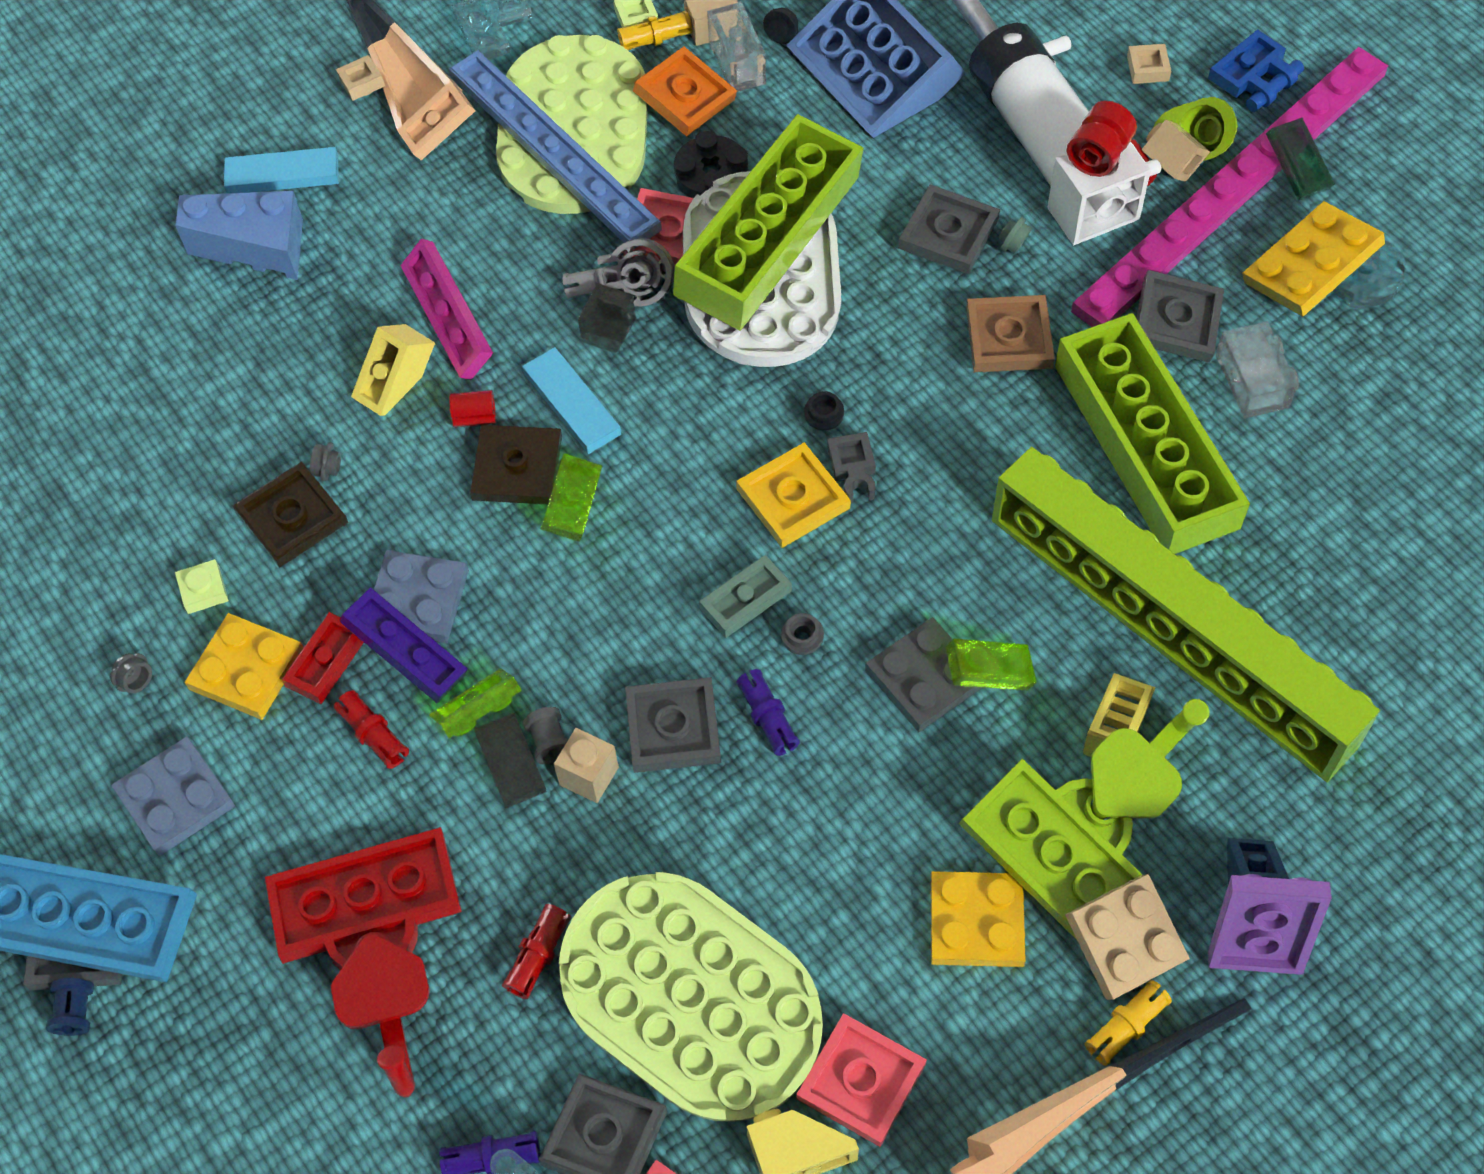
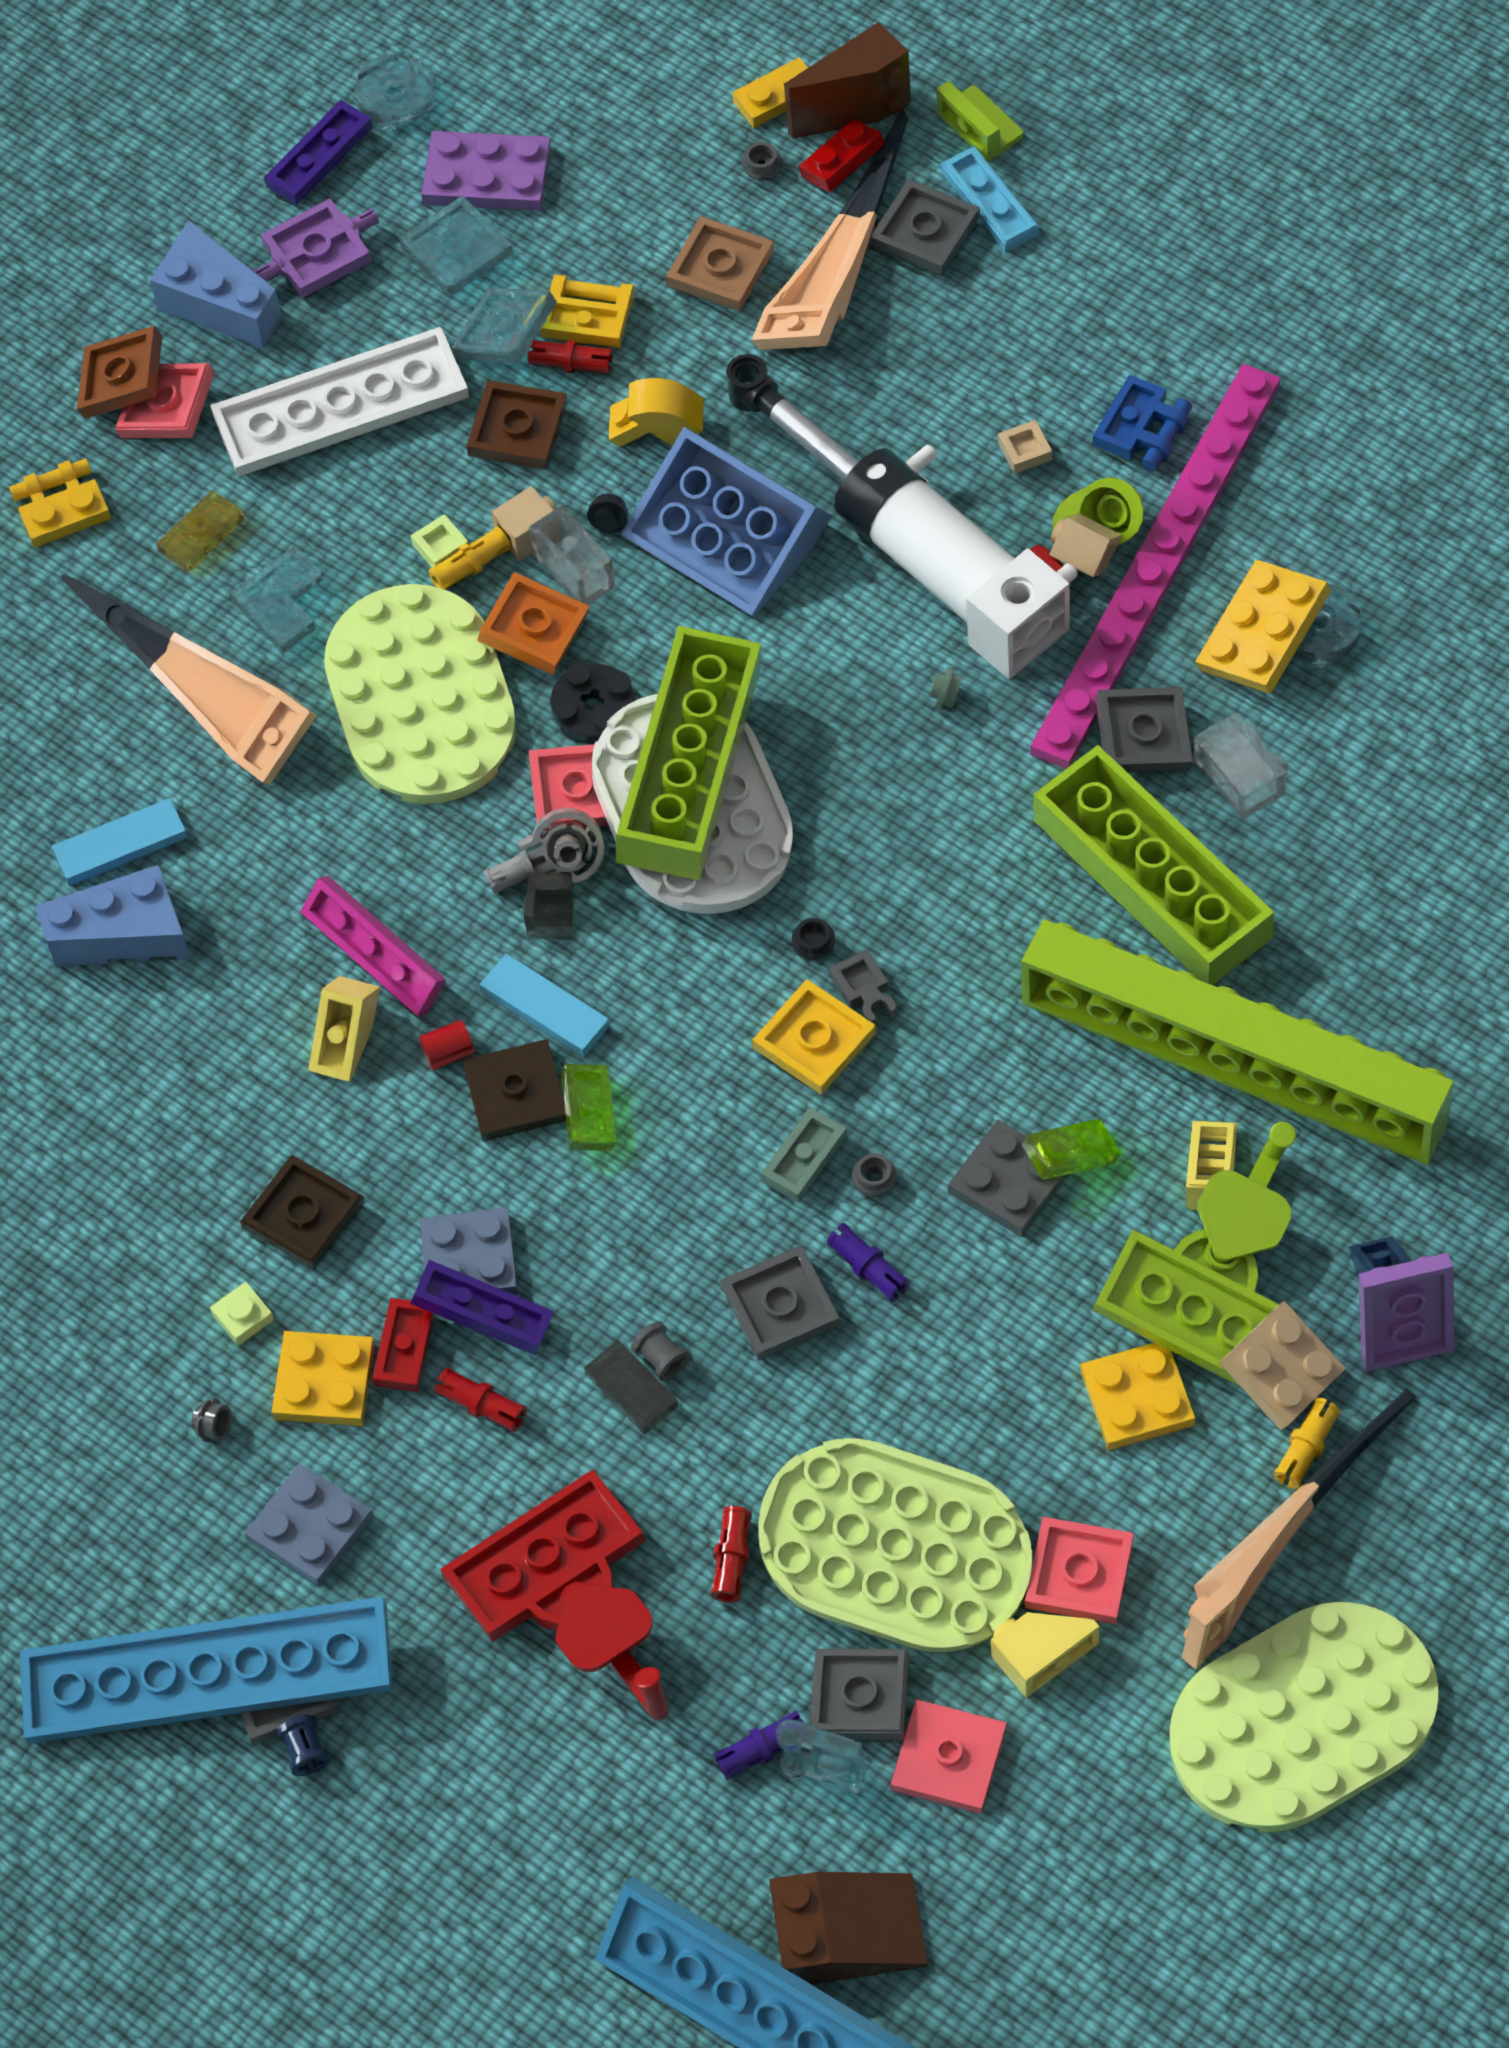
camera: 15 degrees left, 0 degrees up
dark grey plate [310,442,341,481] -> none
tan plate [336,55,385,101] -> none
clear neon green plate [429,668,522,738] -> none
medium blue tile [449,50,662,250] -> none
tan brick [554,728,619,803] -> none
dark grey plate [898,184,1000,274] -> none
medium nougat plate [966,295,1055,373] -> none
red wheel [1066,101,1137,177] -> none
clear green tile [1266,117,1335,201] -> none

